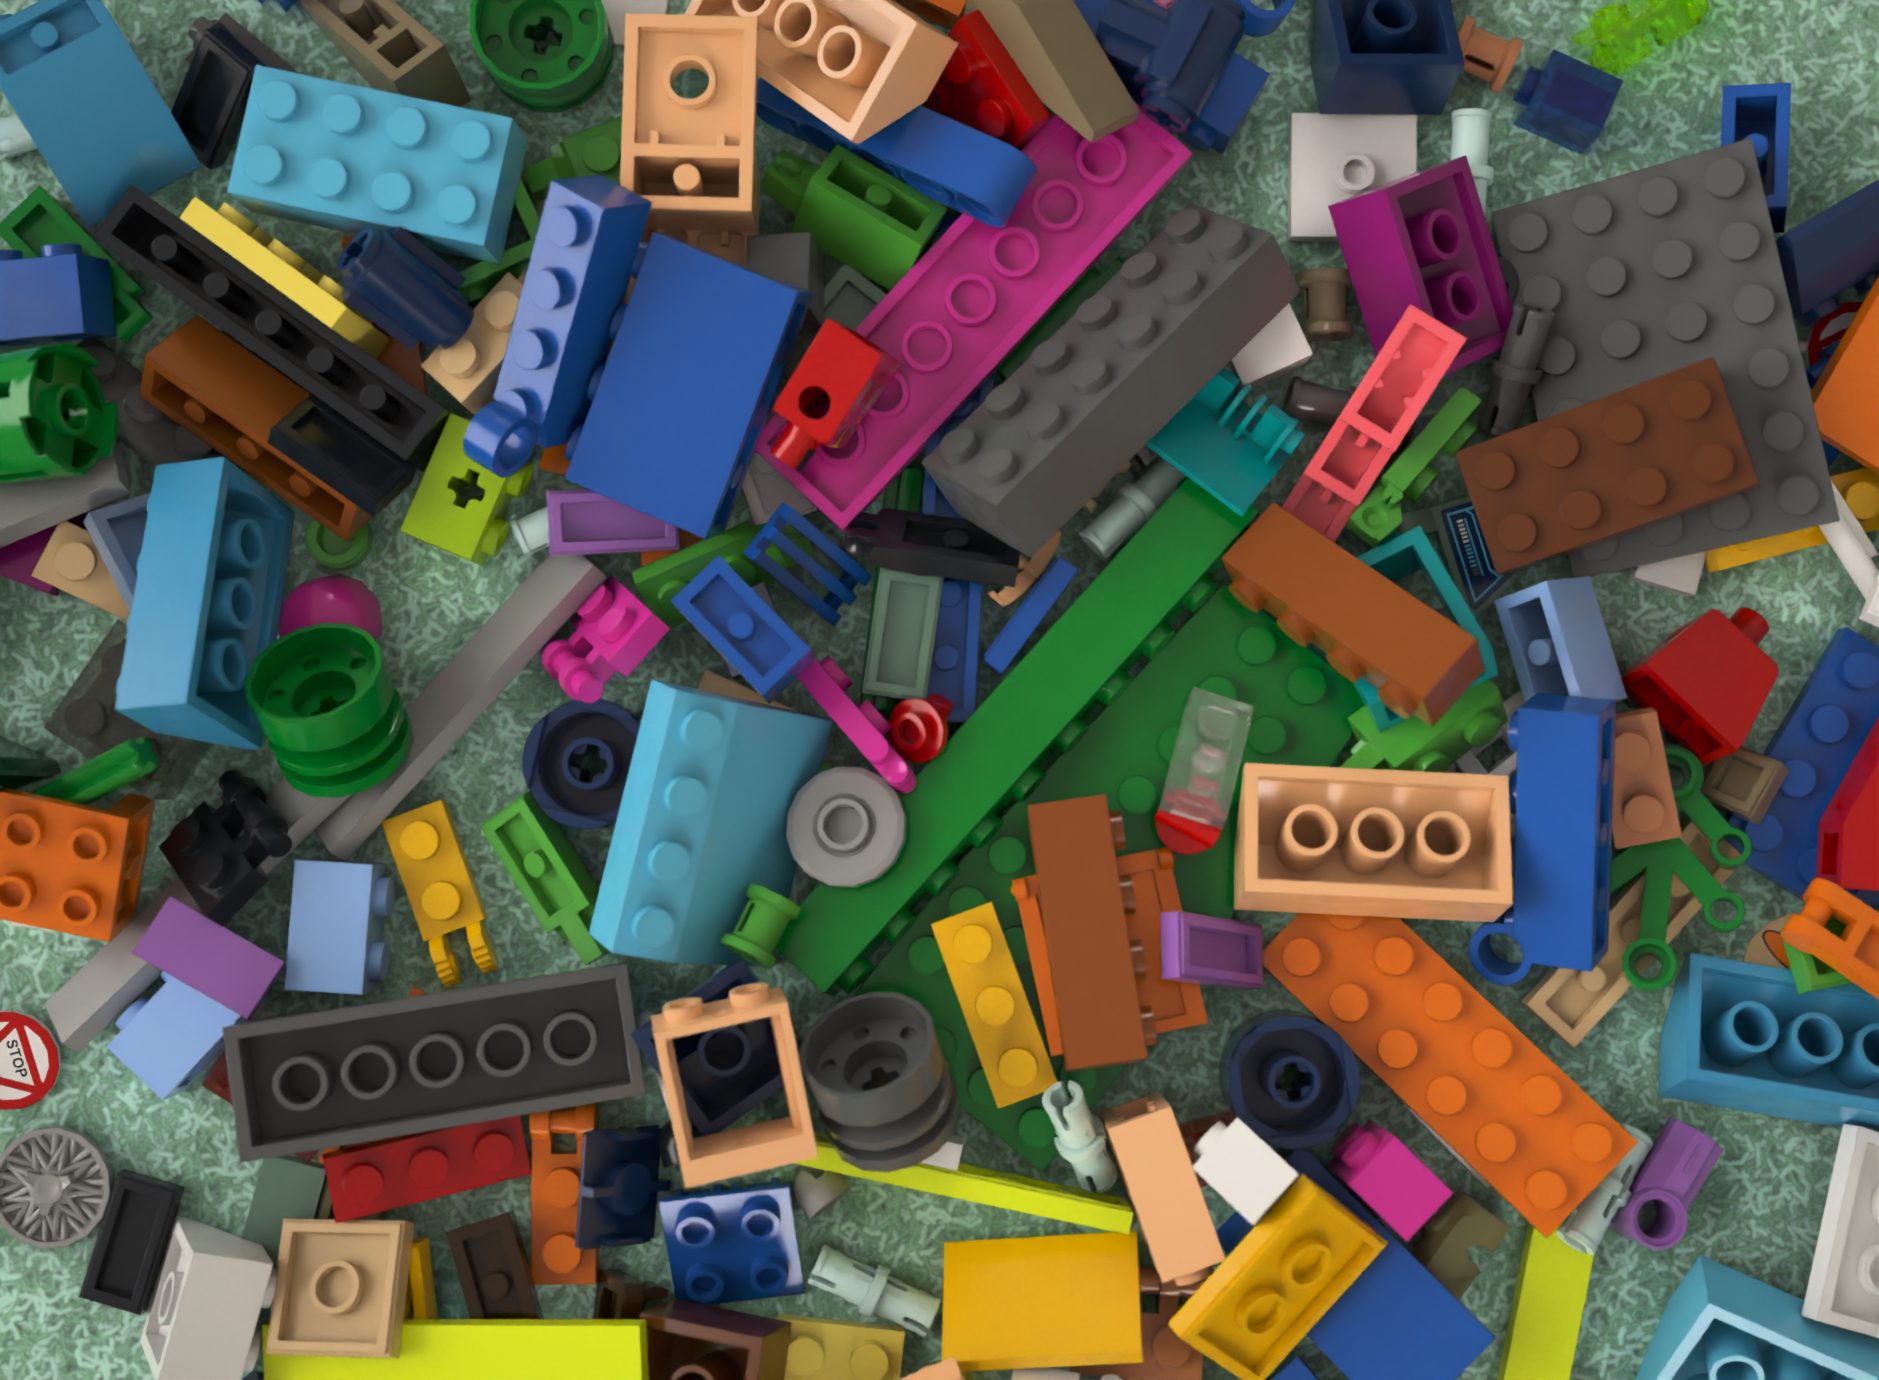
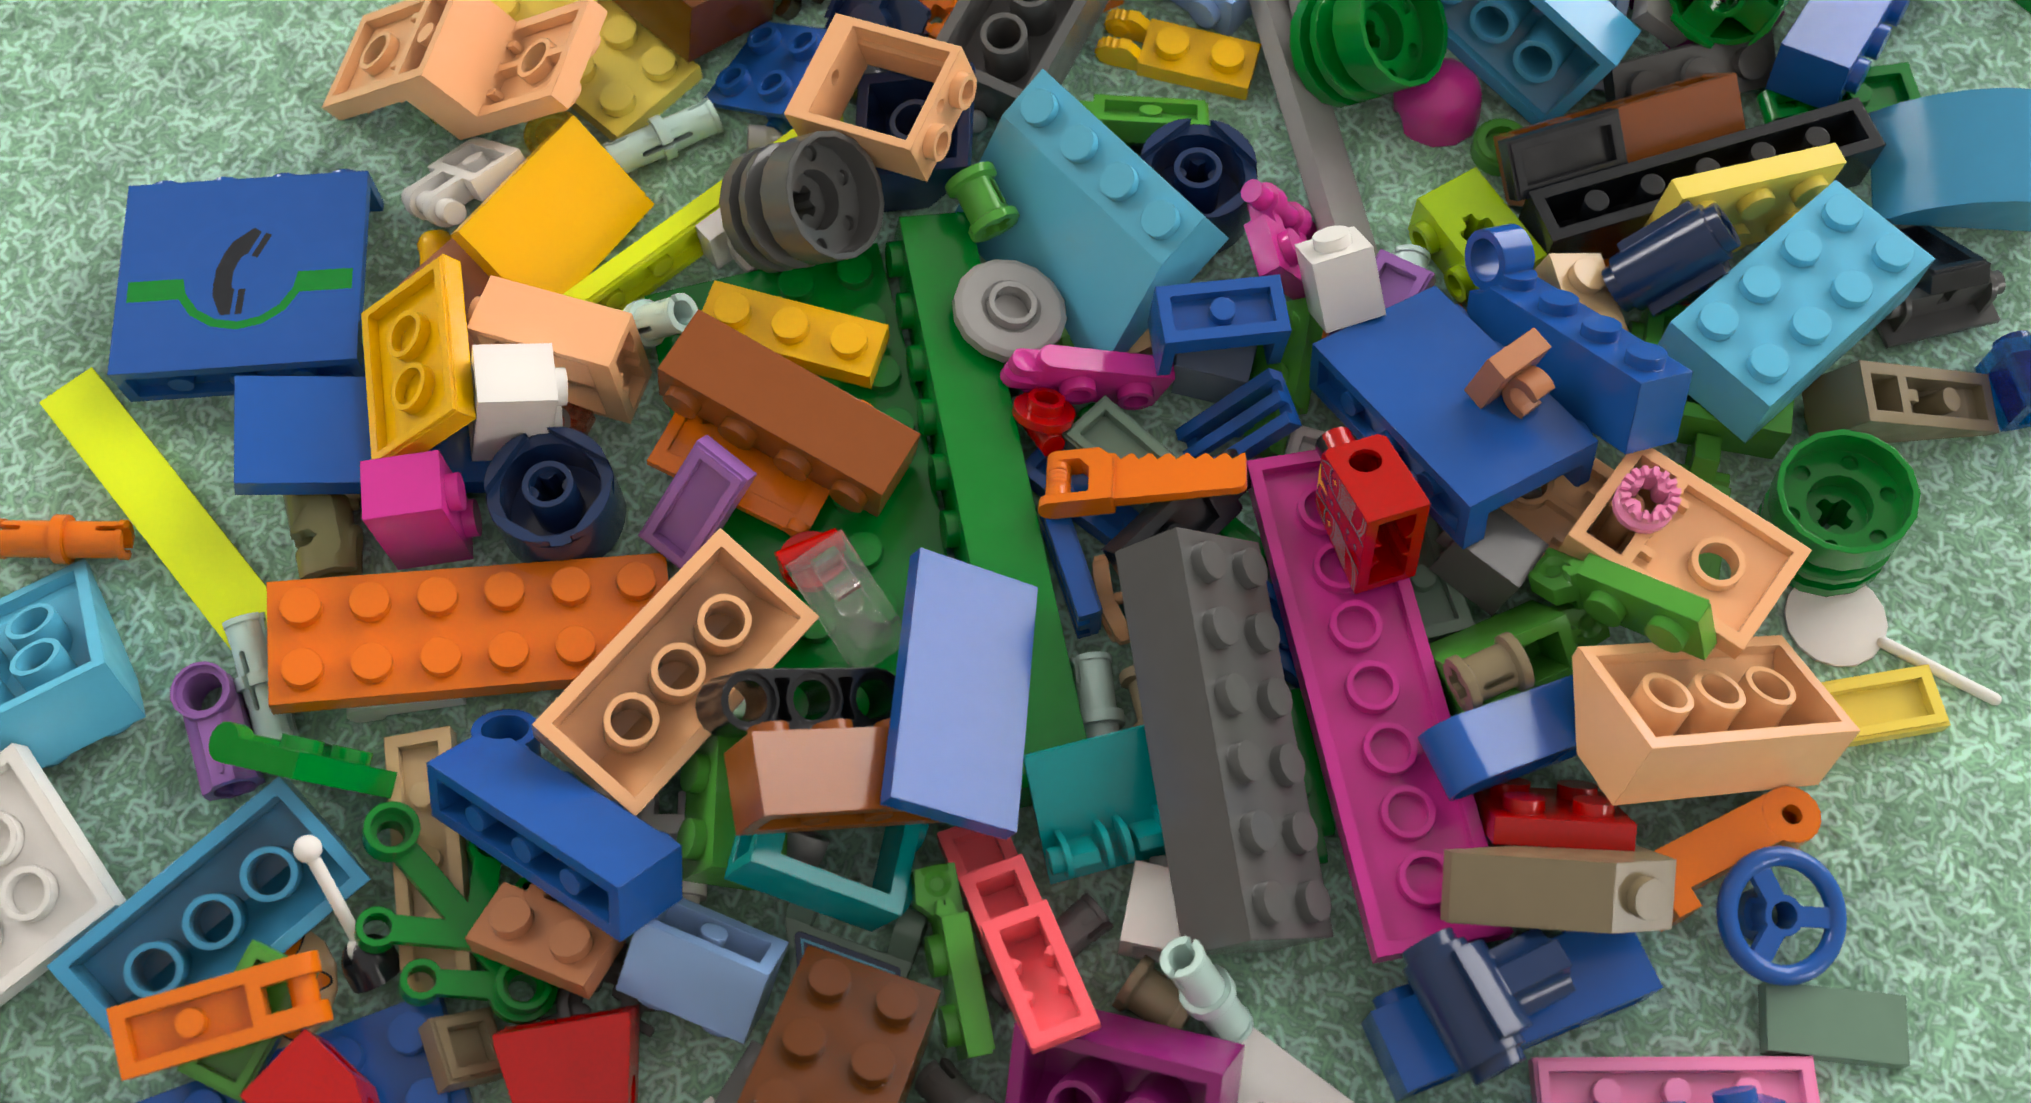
camera: 130 degrees right, 20 degrees down
none -> green plate [208,721,398,799]
none -> hinge [293,835,400,994]
none -> black beam [695,667,895,738]
none -> tile [880,547,1038,840]
none -> orange piece [1038,447,1247,519]
none -> light aqua pin [1160,936,1254,1043]
none -> white brick [1295,225,1386,334]
none -> dark tan bush [1443,631,1535,712]
none -> nougat tile [1464,327,1555,419]
none -> bright green hinge [1528,547,1717,661]
none -> bright pink bush [1612,465,1682,534]

